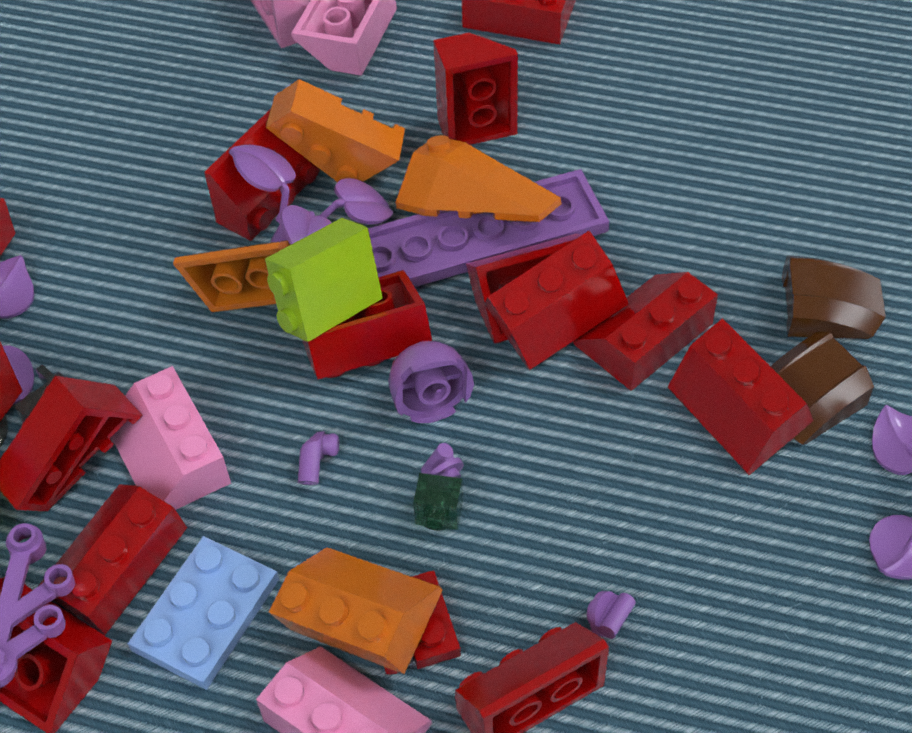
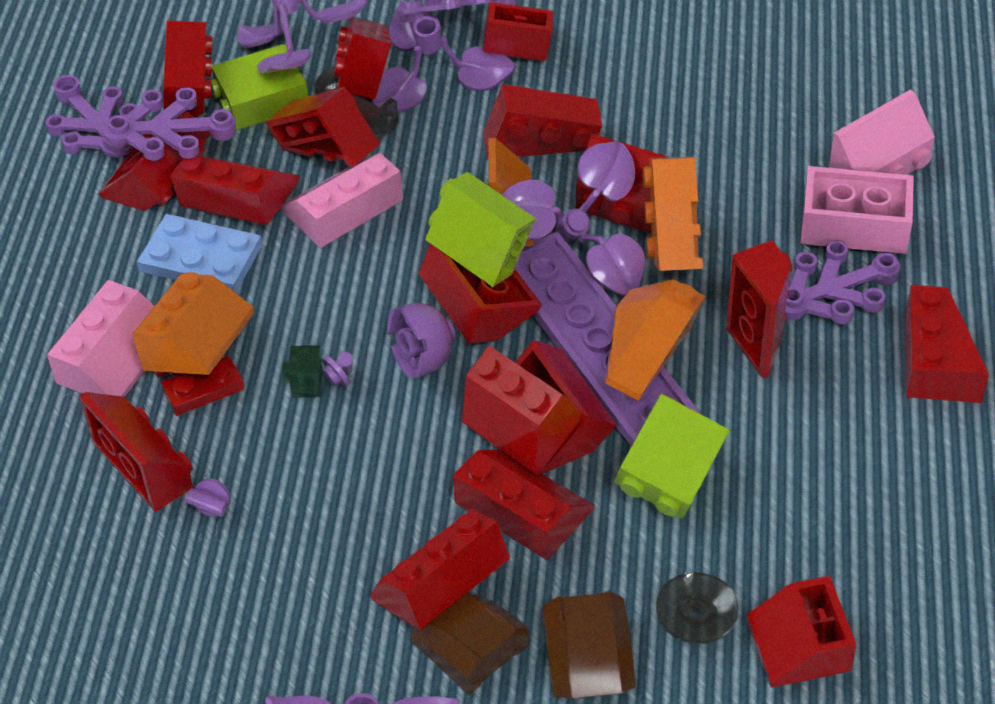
camera: 80 degrees right, 5 degrees down
medium lavender arm [298,431,339,485] -> none
none -> red wedge [483,84,603,160]
none -> lime brick [614,393,730,519]
none -> clear smoke dish [656,572,739,644]
none -> red slope [747,575,857,688]
none -> medium lavender plant [785,241,900,324]

